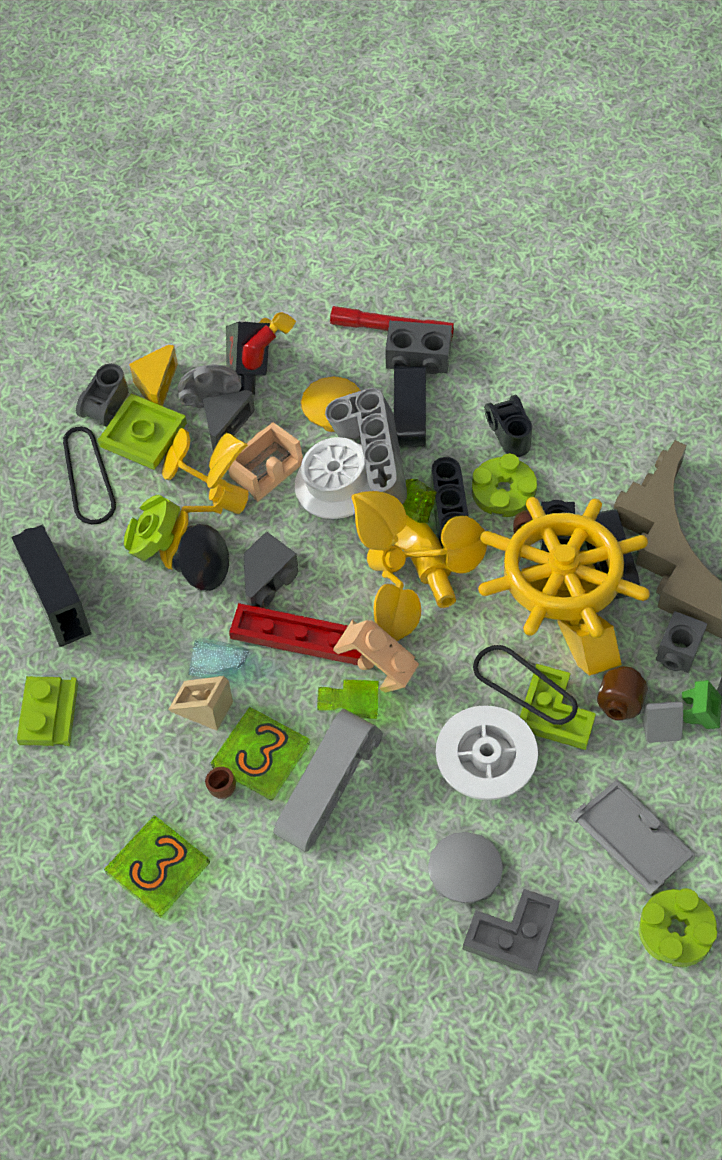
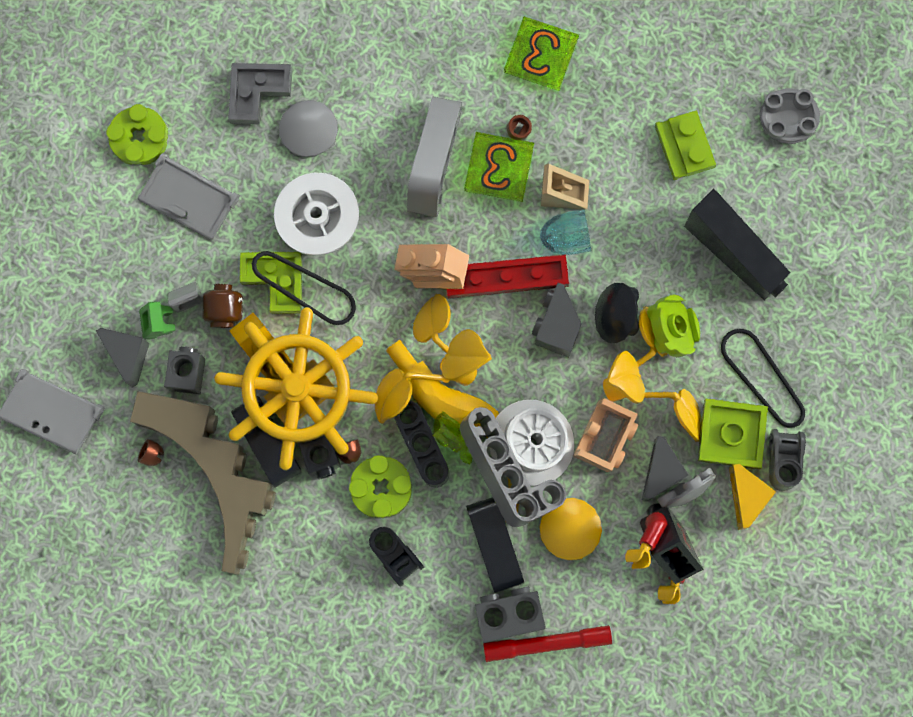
camera: 165 degrees right, 20 degrees up
clear neon green plate [317,679,379,719] -> none

